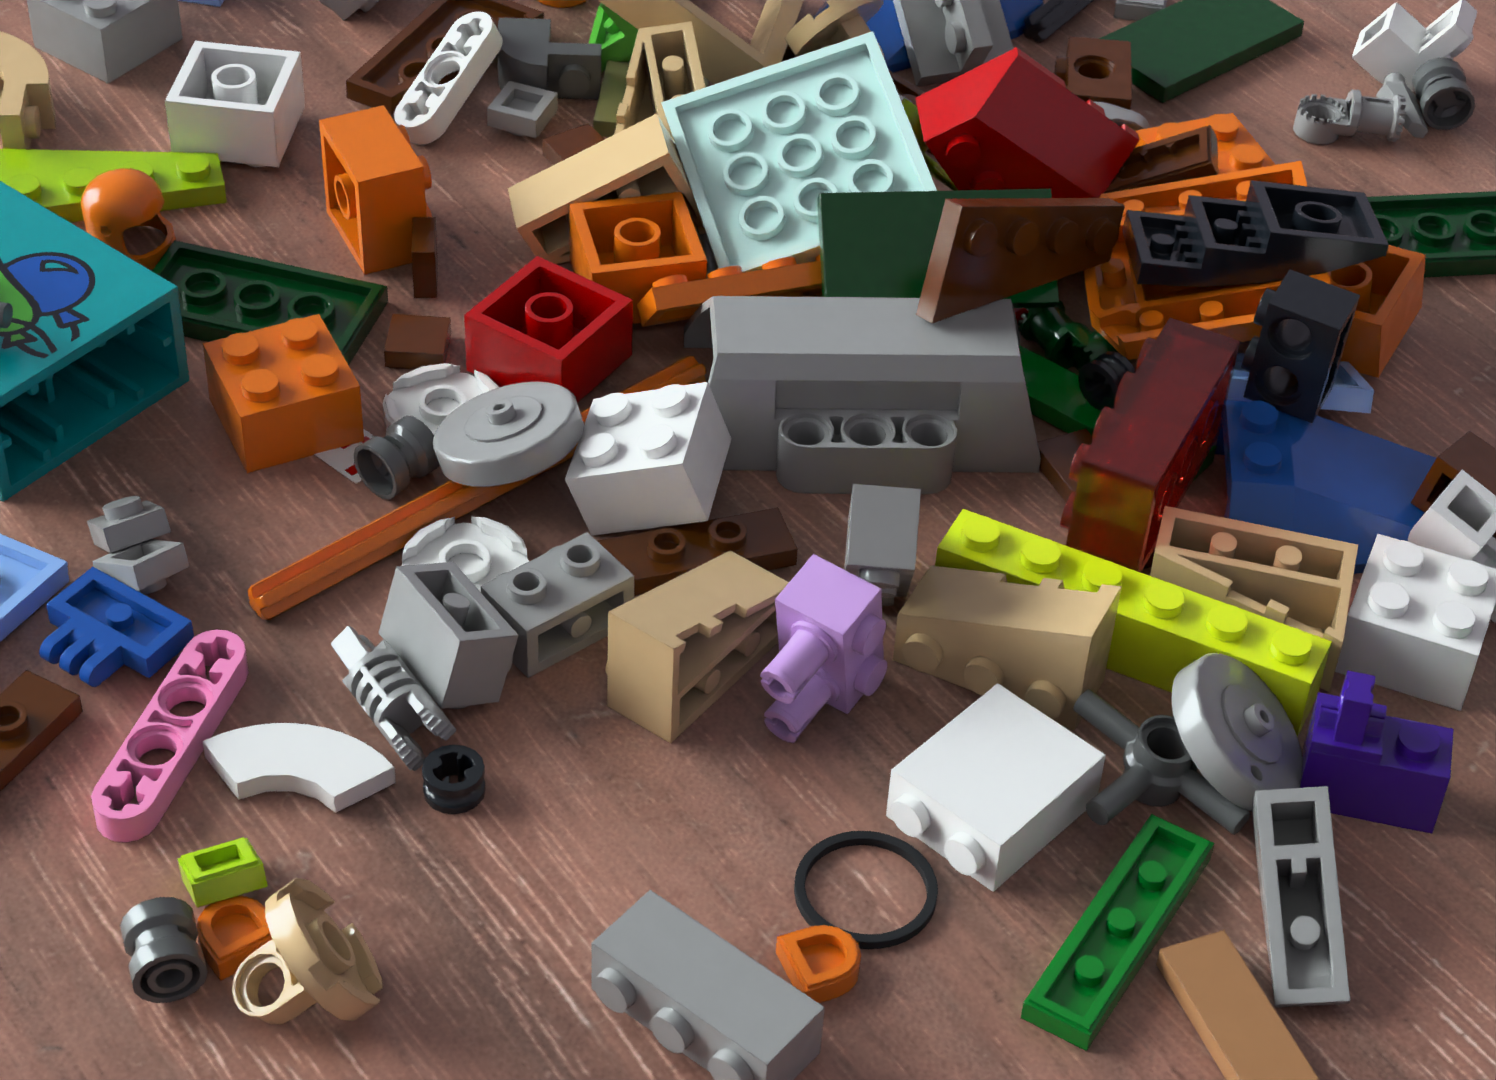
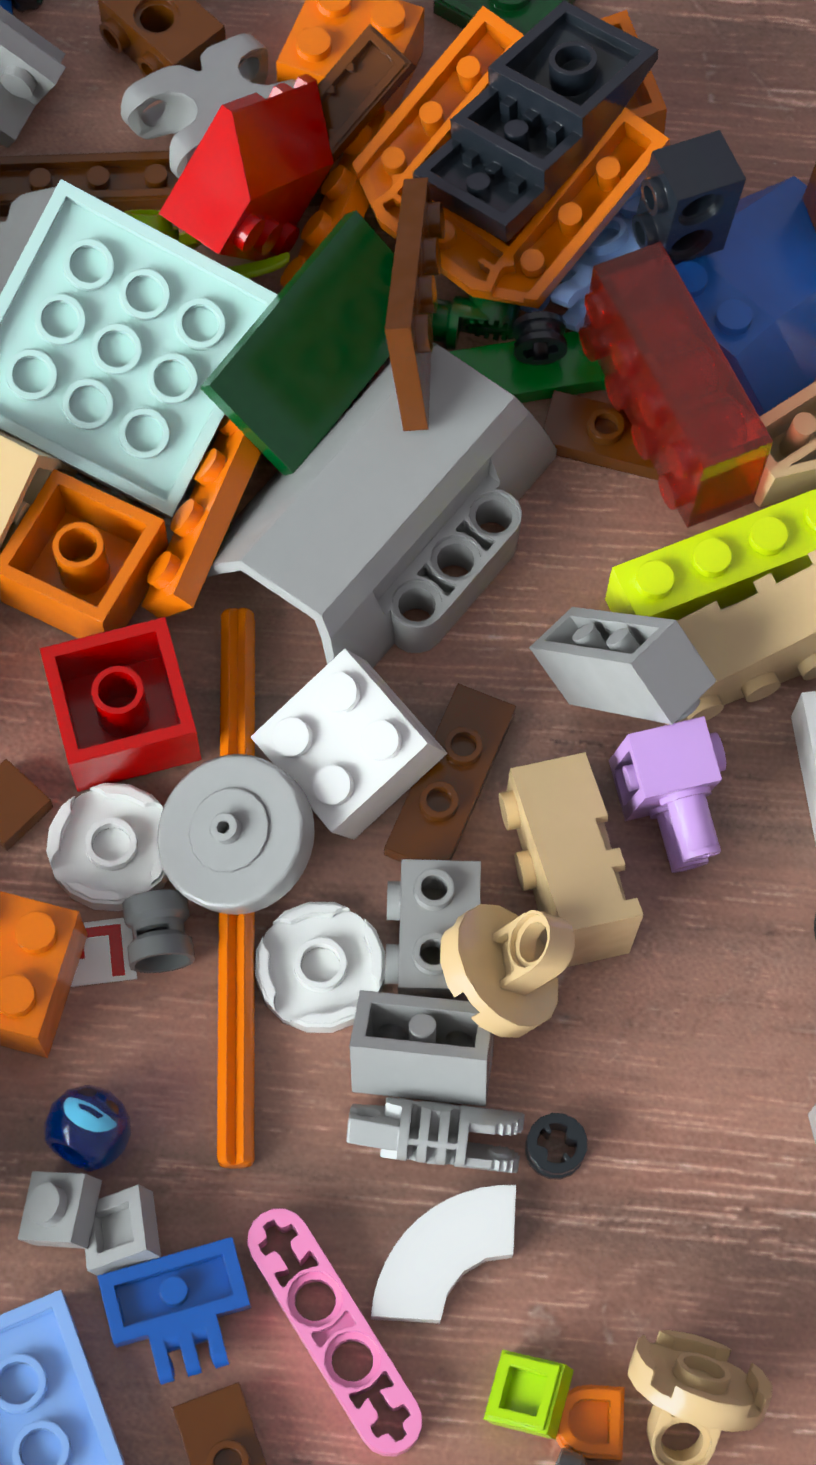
camera: 50 degrees left, 25 degrees up
none -> clear blue piece [44,1085,131,1172]
none -> tan tile [440,904,575,1038]

